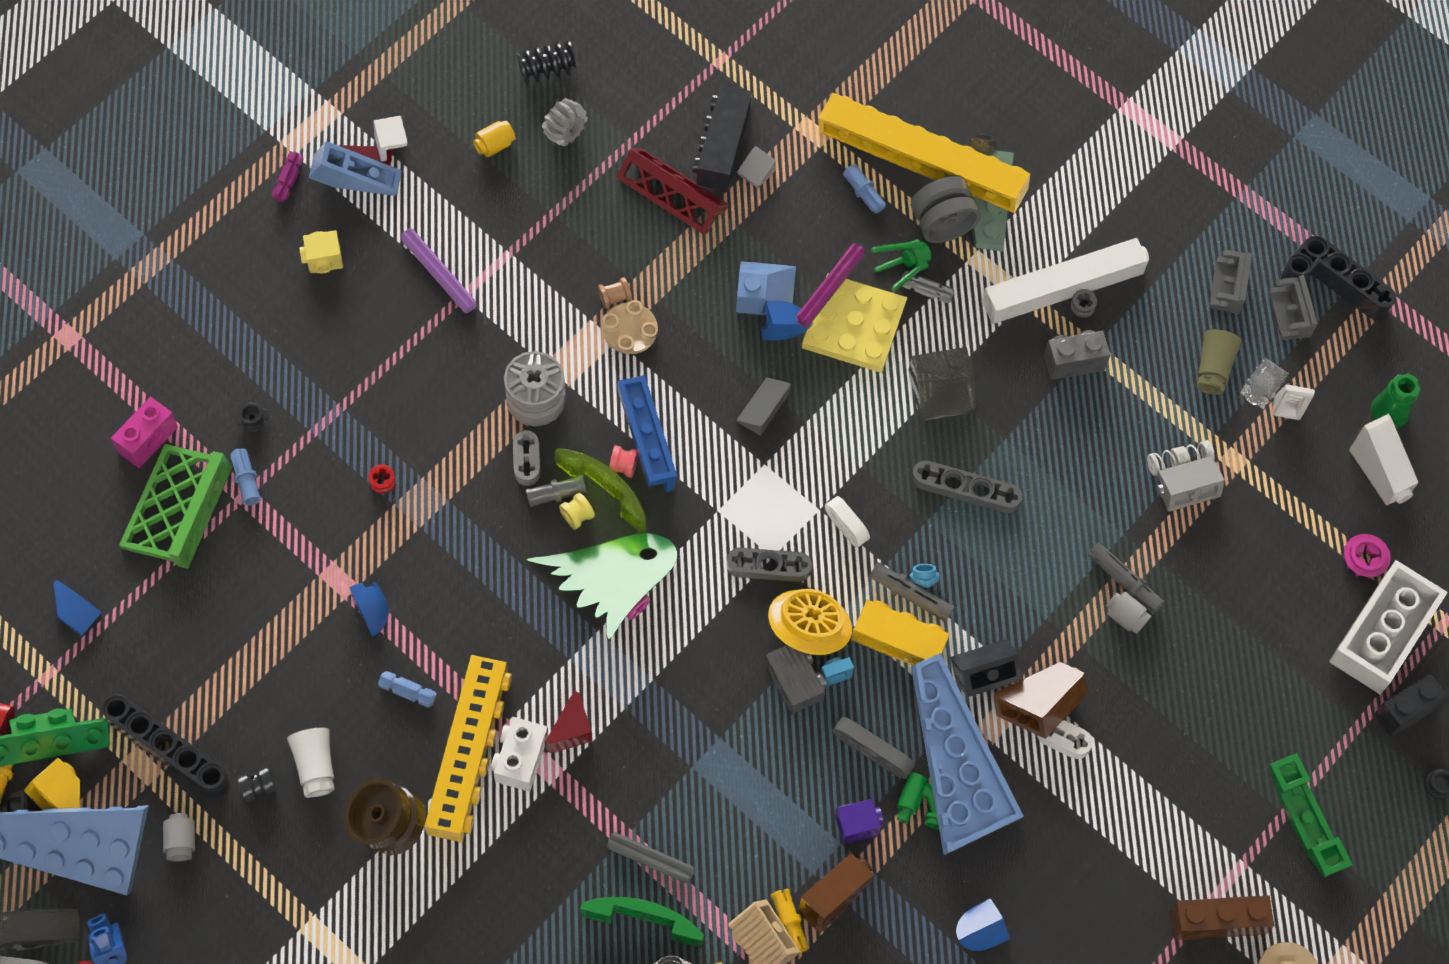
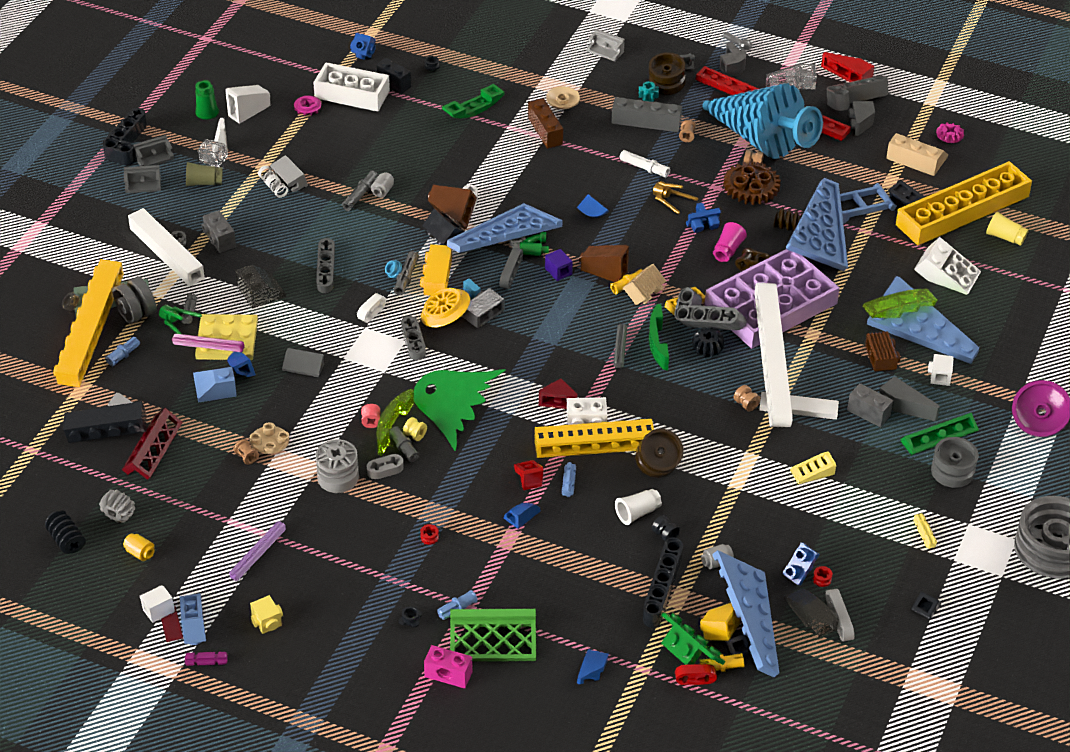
camera: 105 degrees left, 20 degrees down
blue fence [616,375,677,492] -> none
none -> red slope [514,460,544,490]

